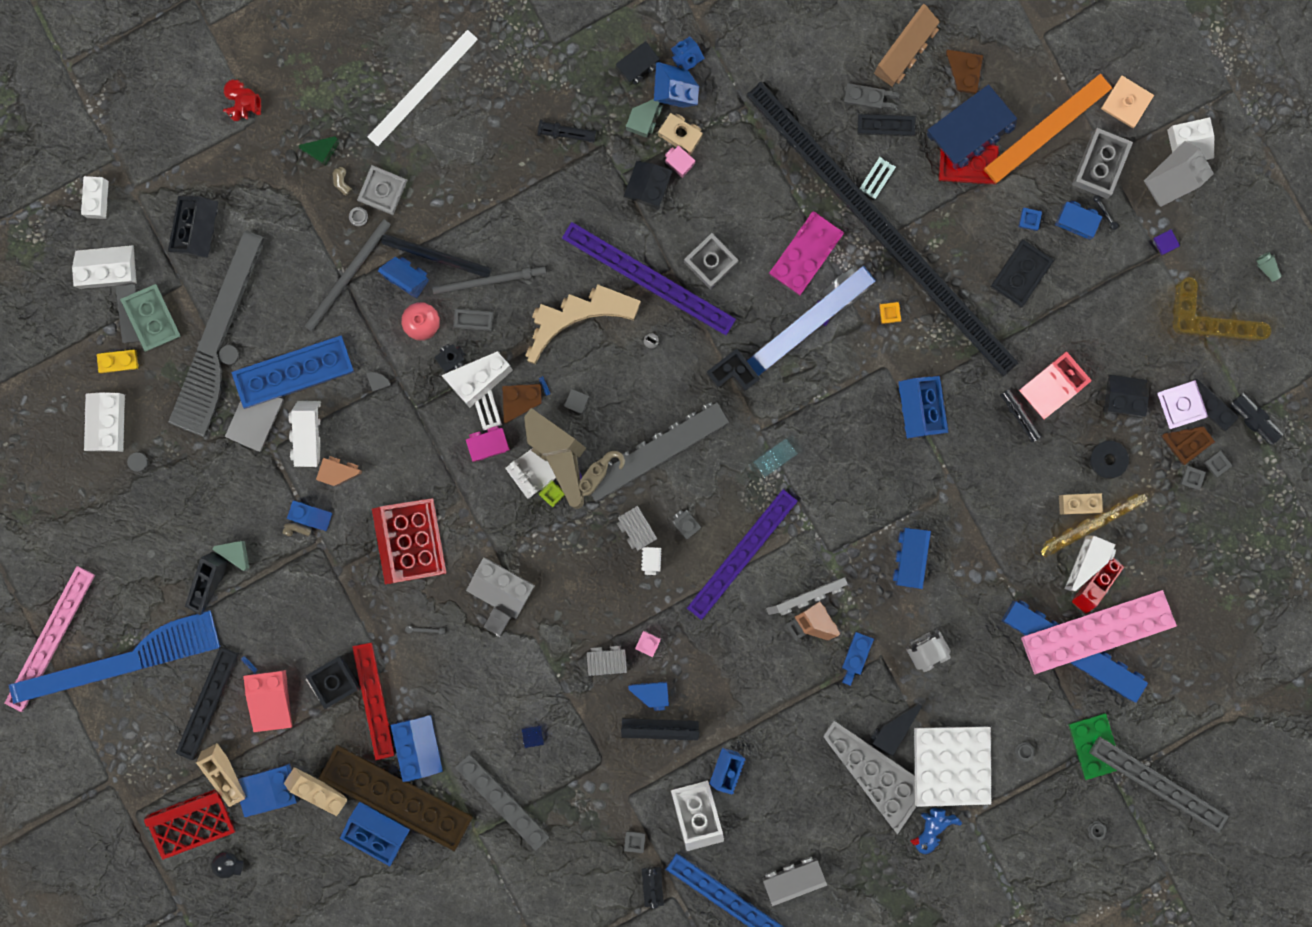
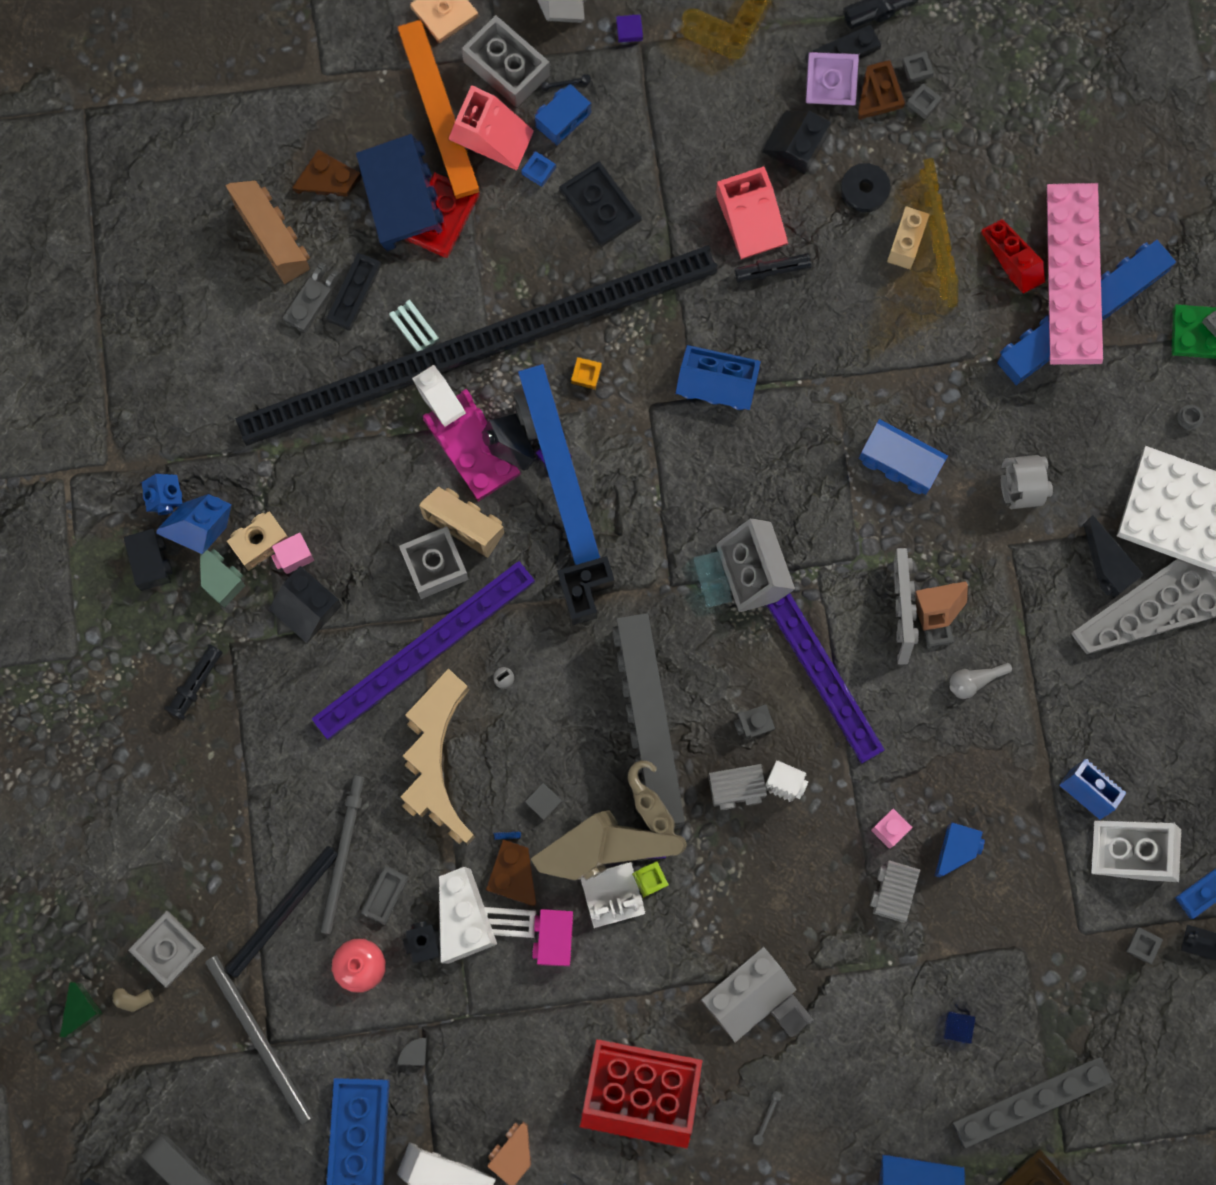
camera: 70 degrees left, 10 degrees down
light grey plate [349,207,368,226] -> none
white sticker [368,30,478,146] -> none
blue slope [378,257,429,299] -> none
black fence [621,718,699,740] -> none
blue plate [842,632,874,686] -> none
white slope [1065,536,1116,591] -> none
none -> white slope [412,365,466,427]
none -> tan slope [419,487,505,558]
none -> coral slope [449,85,534,170]
none -> black slope [482,414,537,470]
none -> light grey slope [716,518,795,612]
none -> light grey piece [950,663,1012,699]

